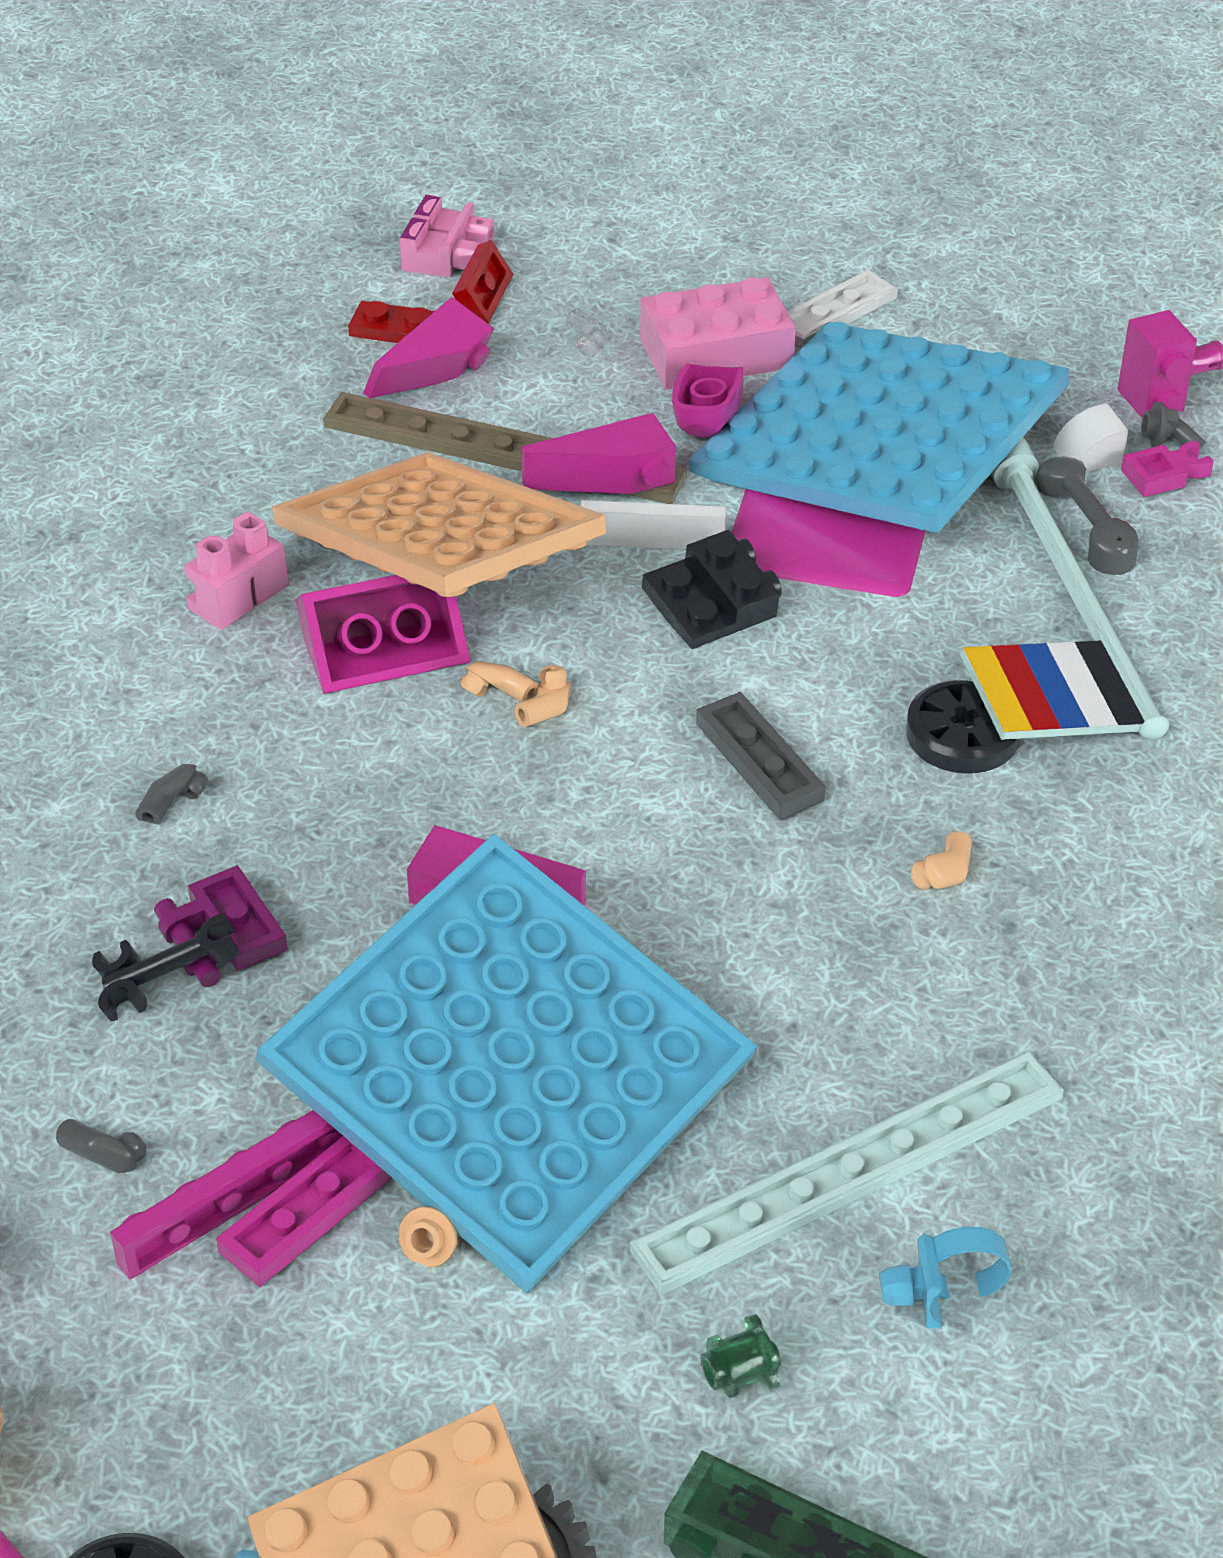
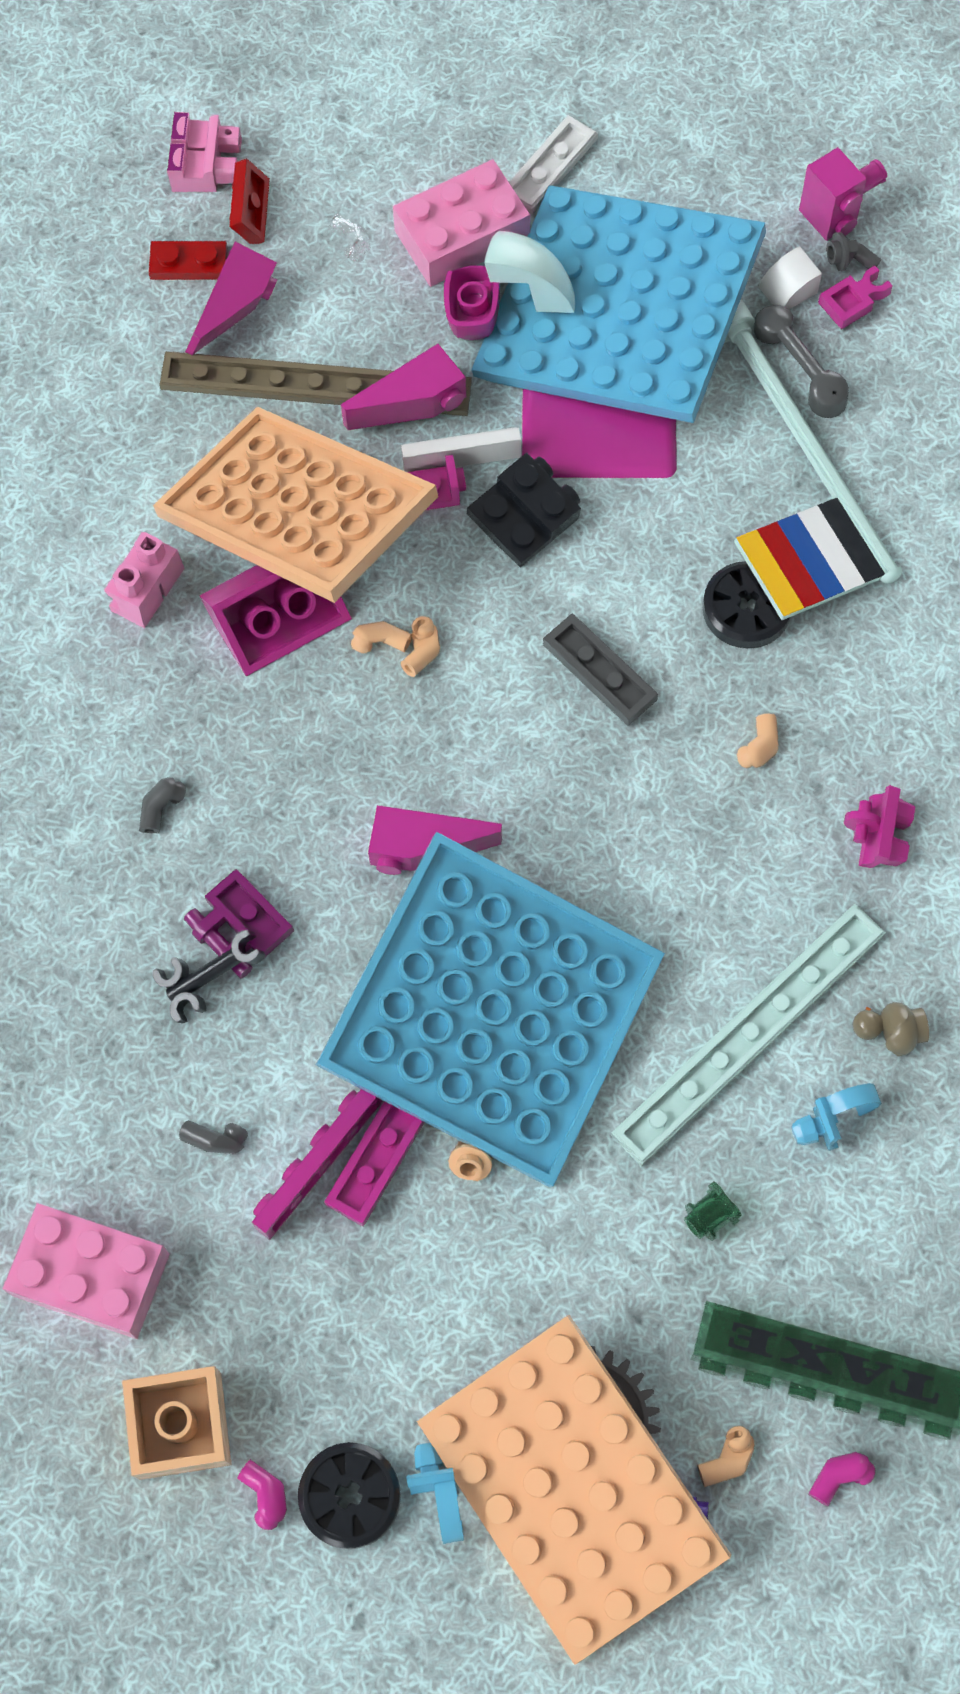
camera: 10 degrees left, 25 degrees up
none -> dark pink bracket [407,455,466,511]
none -> light aqua brick [484,231,575,313]
none -> dark pink hips [844,785,916,868]
none -> dark tan animal [852,1002,929,1056]

